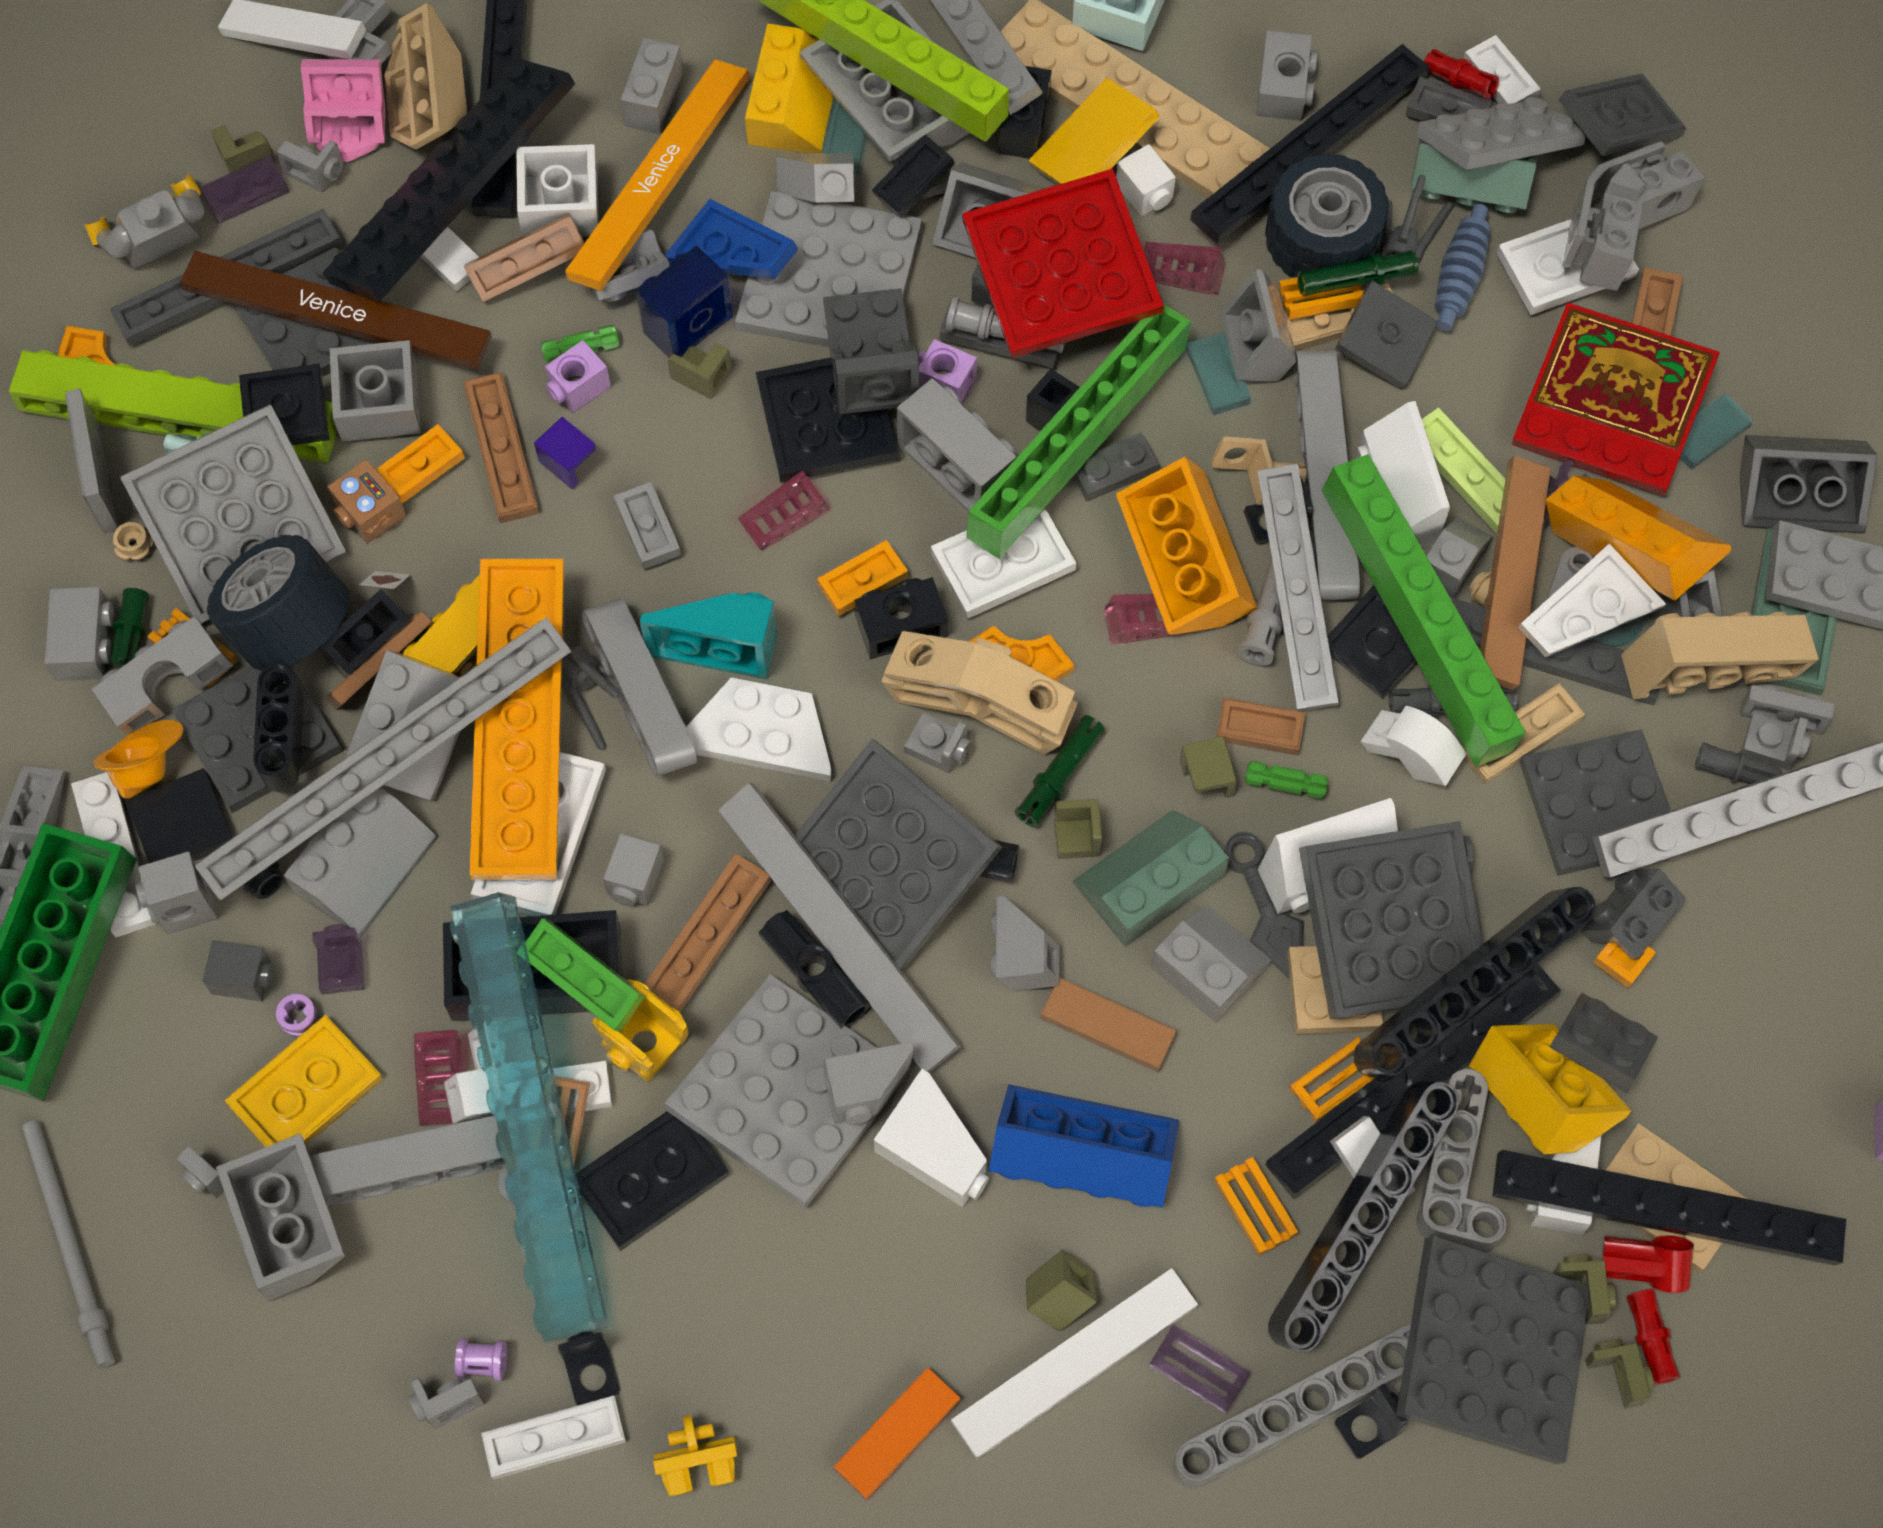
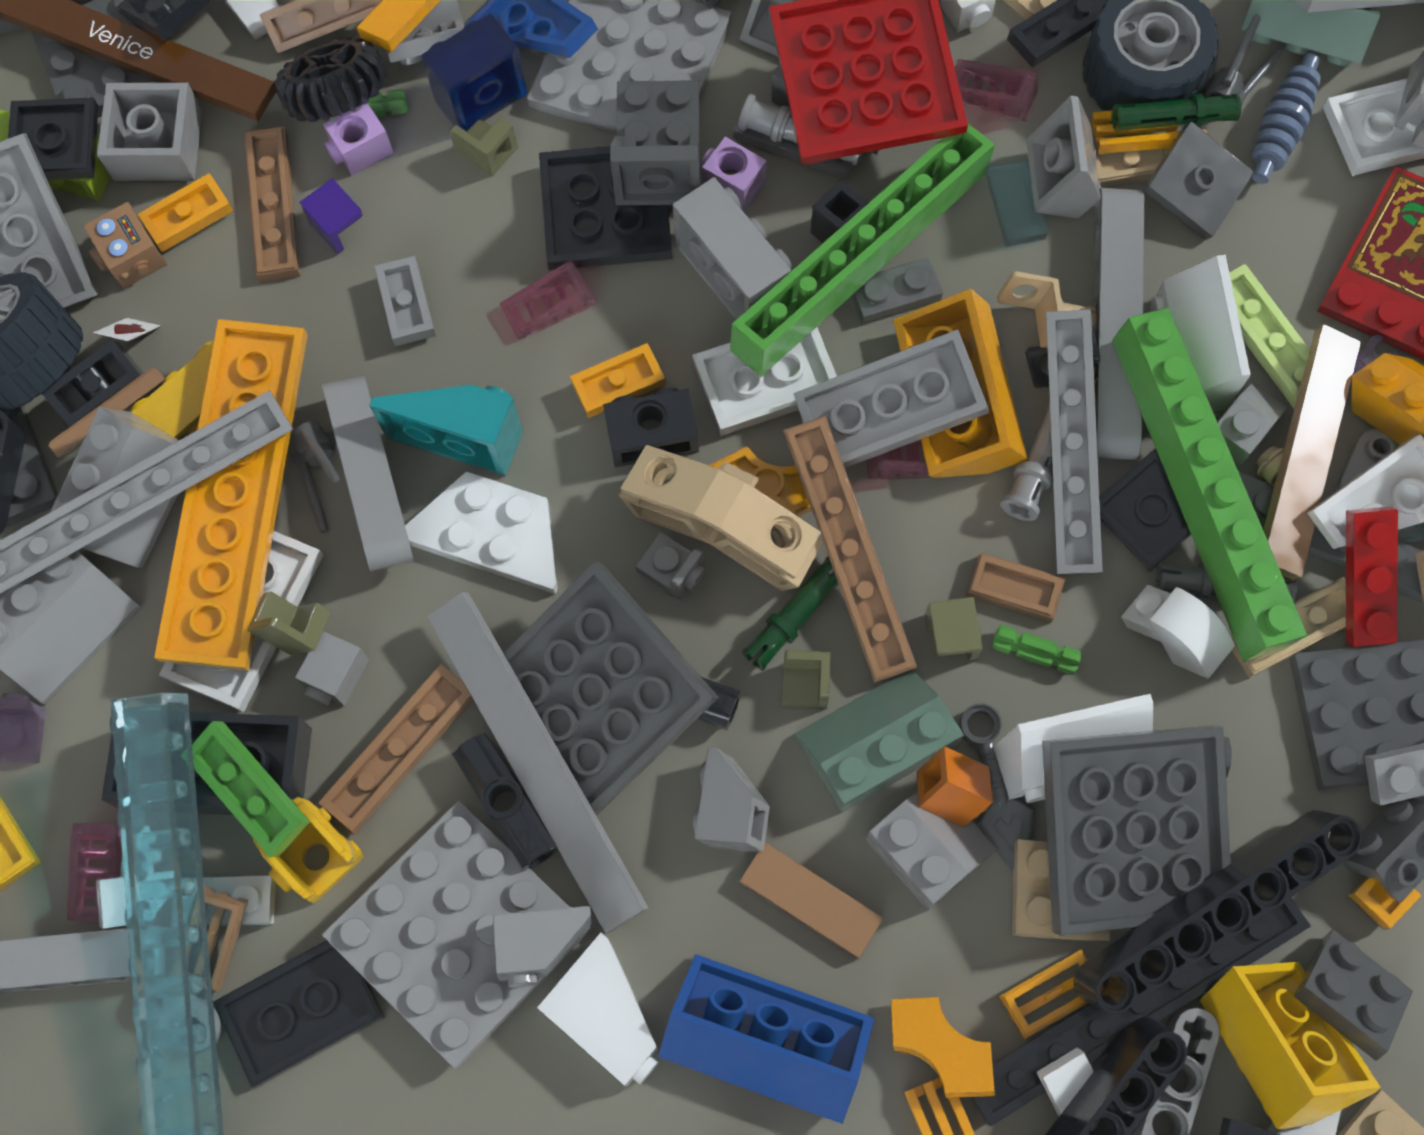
camera: 10 degrees right, 5 degrees up
none -> olive panel [247,591,331,656]
none -> black gear [274,37,387,122]
none -> medium nougat tile [783,415,917,683]
none -> light grey plate [793,329,990,468]
none -> light orange tile [891,997,995,1098]
none -> orange brick [916,746,993,827]
none -> red plate [1345,507,1398,647]

